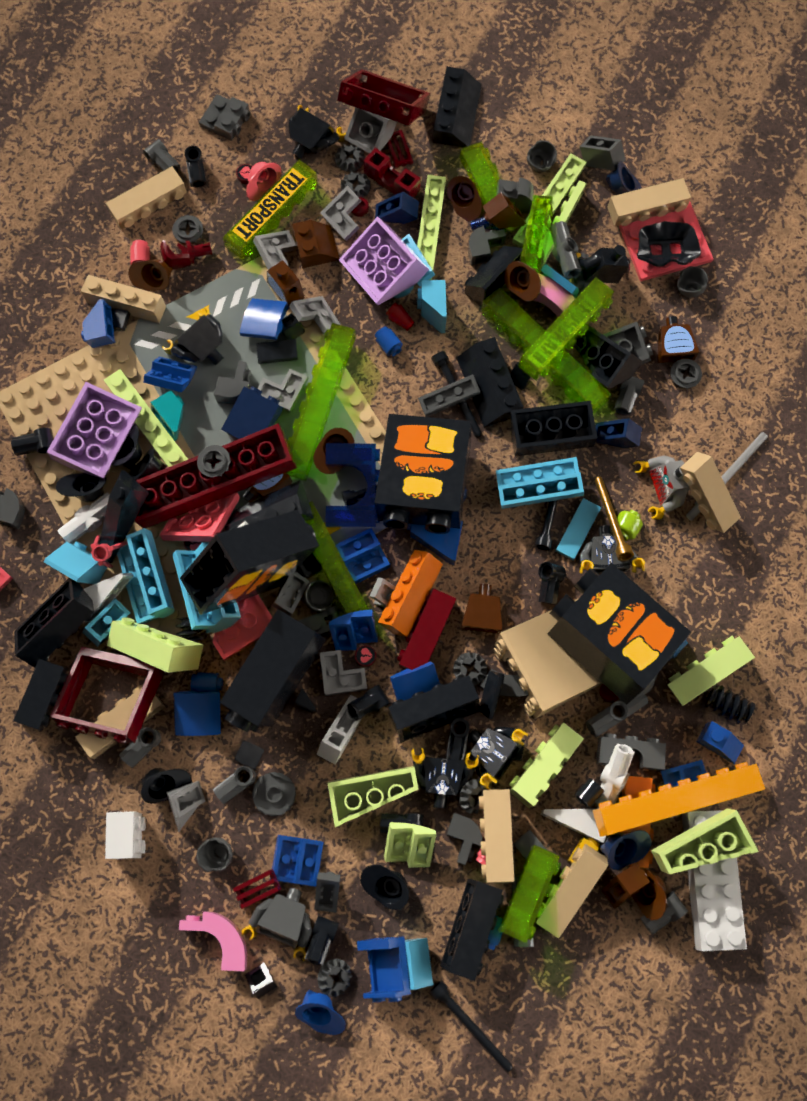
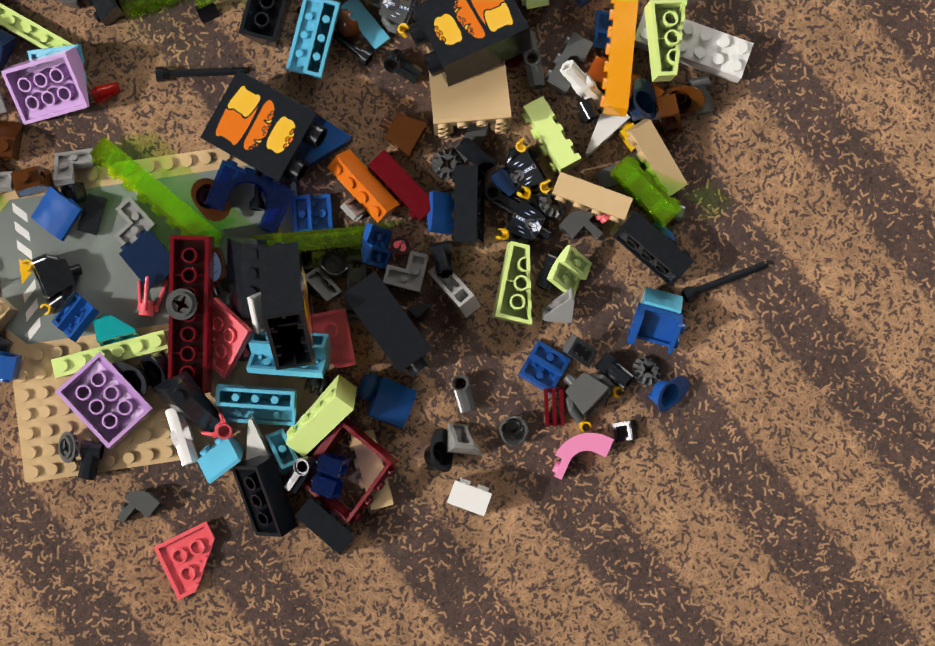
camera: 70 degrees left, 10 degrees up
black piece [56,473,107,502] -> none
dark grey piece [119,727,161,768] -> none
dark grey brick [214,361,251,405] -> none
black slope [234,740,264,770] -> none
dark grey tile [252,772,296,816] -> none
black piece [360,864,409,910] -> none
blue brick [375,326,403,356] -> none
medium azure slope [417,280,447,333] -> none
dark grey tile [418,374,481,417] -> none
black slope [456,337,523,428] -> none
none -> dark grey gear [58,432,80,463]
none -> coral plant [137,275,169,317]
none -> black piece [283,455,318,494]
none -> clear blue piece [310,452,350,499]
none -> reddish brown hair [336,9,359,38]
none -> dark blue cone [490,167,517,196]
none -> light grey slope [542,287,574,323]

